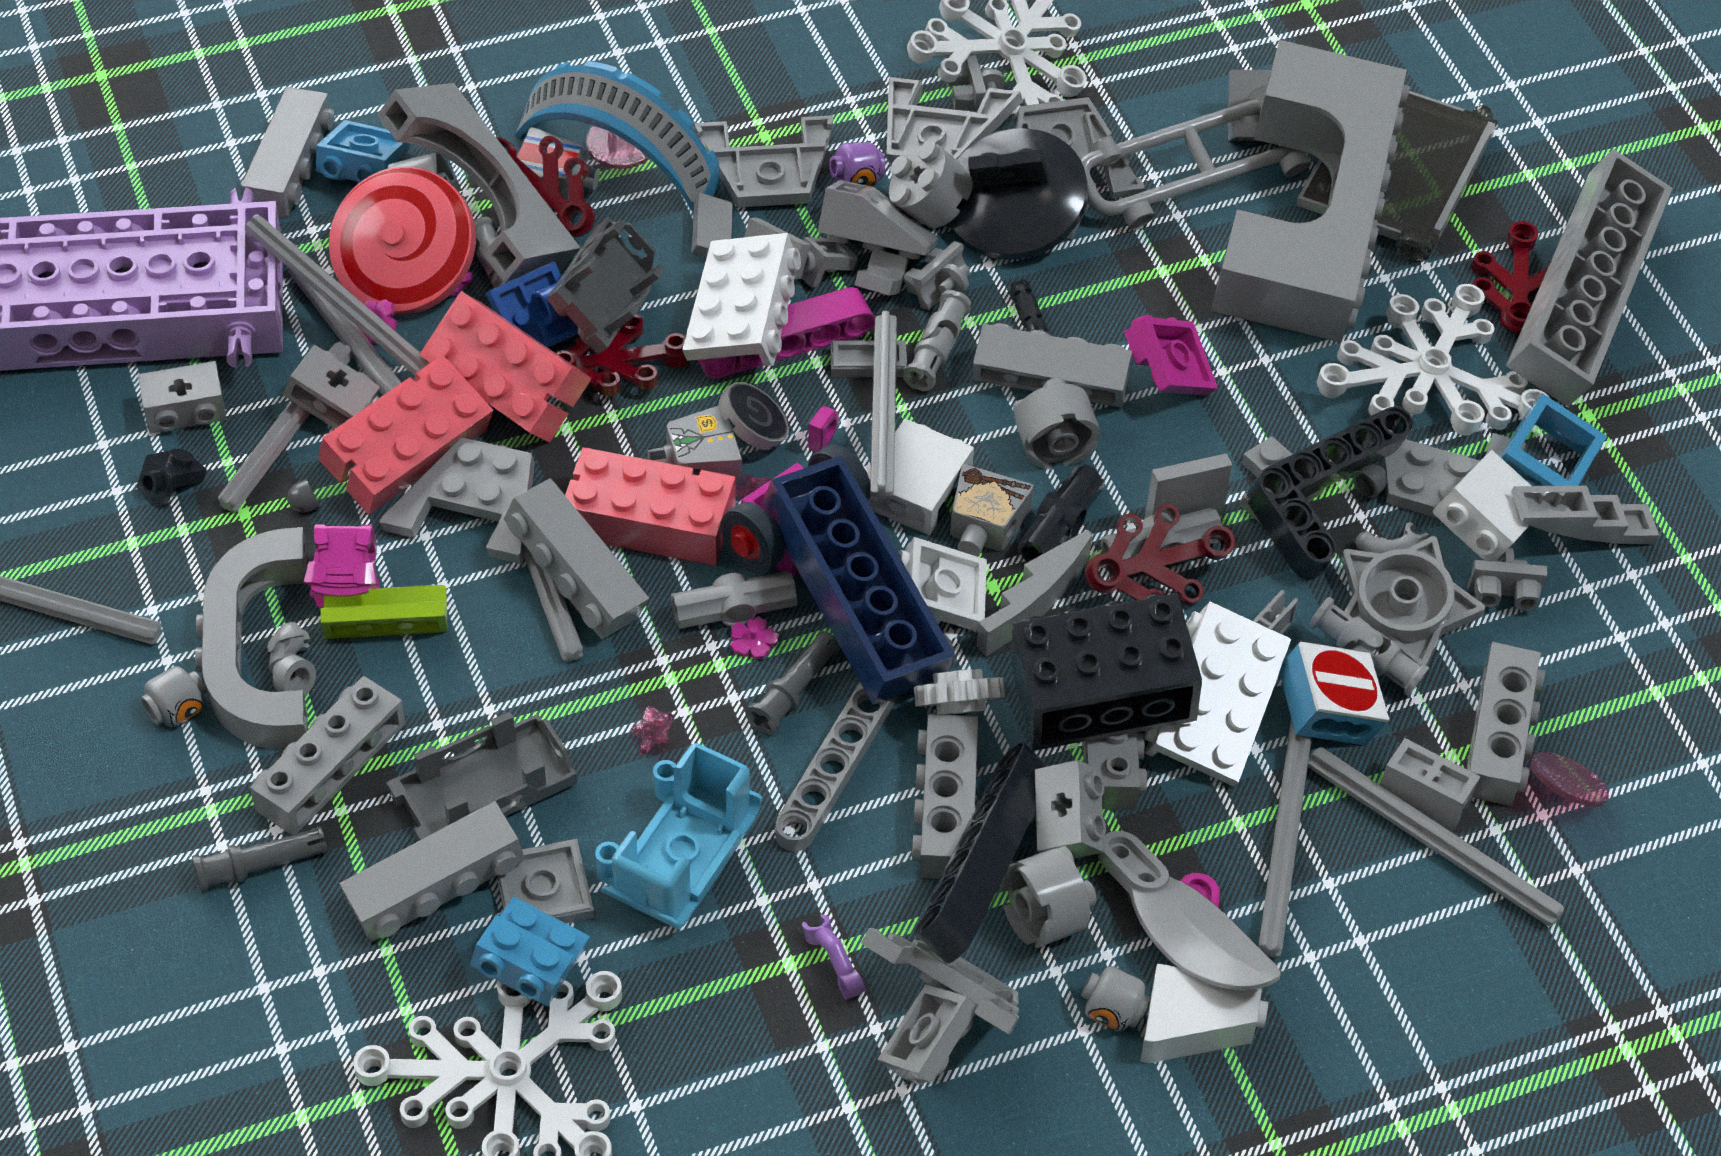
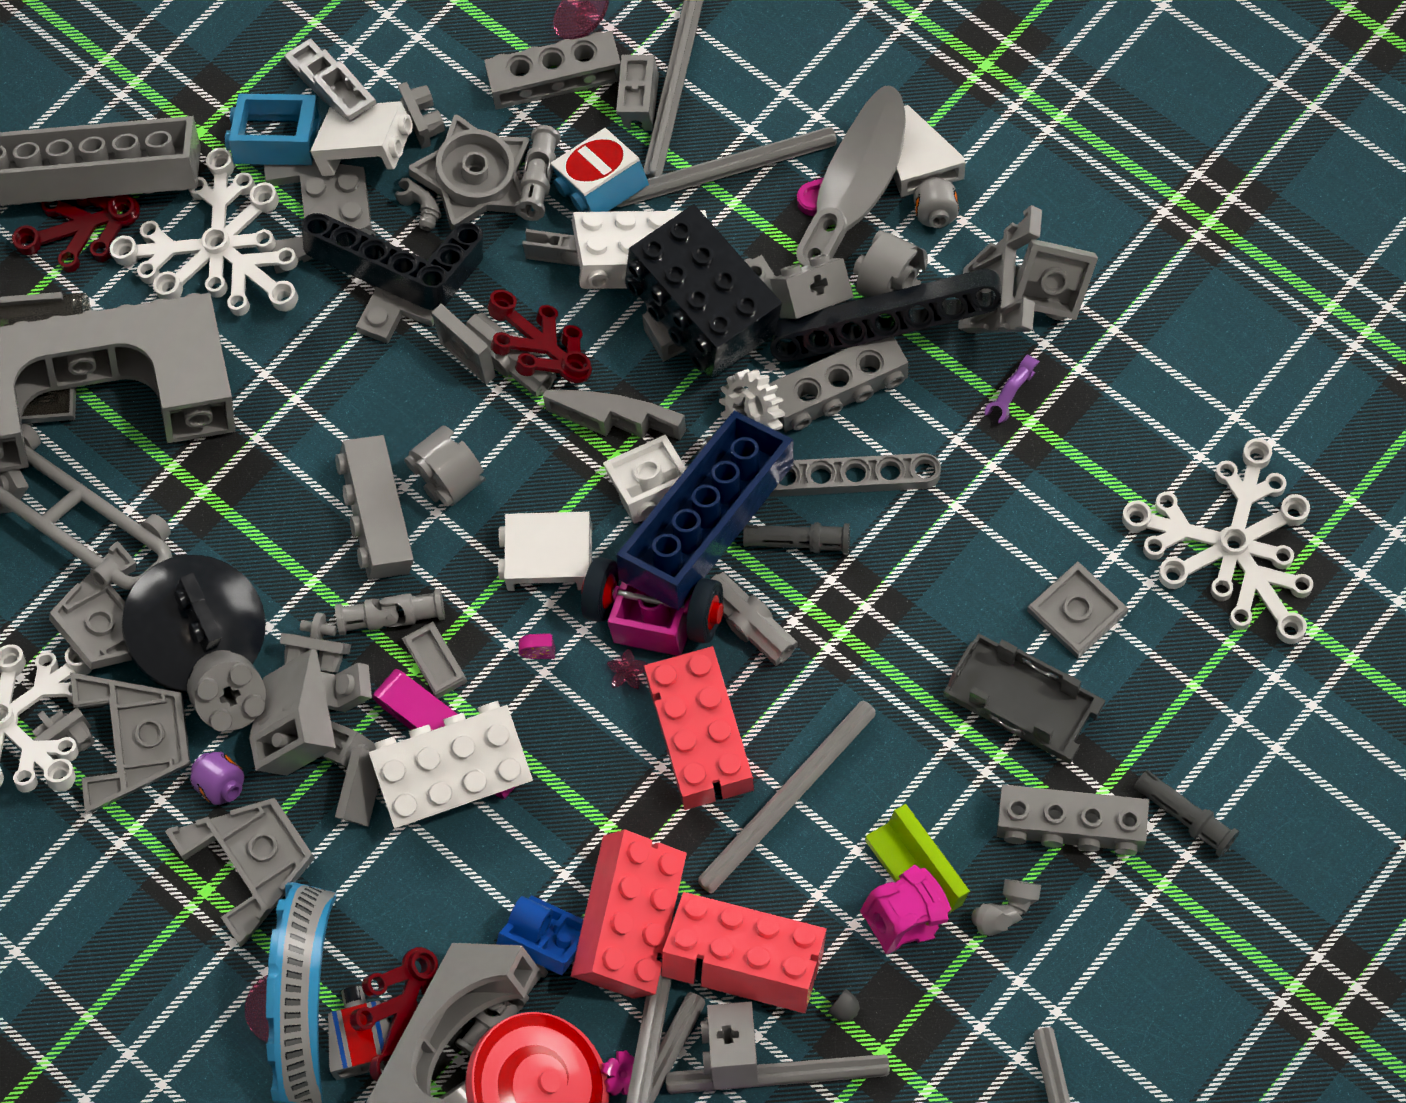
camera: 110 degrees left, 15 degrees up
light grey head [141,666,207,728] -> none
light grey arch [195,527,308,750] -> none
light grey brick [340,801,525,943] -> none
light grey wing [379,437,535,564] -> none
dark azure plate [470,896,590,1007] -> none
light grey brick [504,478,650,639] -> none
dark grey piece [546,217,665,354] -> none
dark red plant [556,314,691,396] -> none
medium azure container [595,743,762,929] -> none
clear pink plant [630,705,674,754] -> none
light grey torso [647,405,742,485] -> none
light grey tile [692,192,733,258] -> none
tile [719,382,789,450] -> none
dark pink plant [730,616,779,660] -> none
light grey axle [870,311,897,502] -> none
light grey torso [950,464,1034,557] -> none
black axle [1009,279,1048,333] -> none
black piece [1017,464,1105,563] -> none
dark pink plate [1124,315,1218,395] -> none

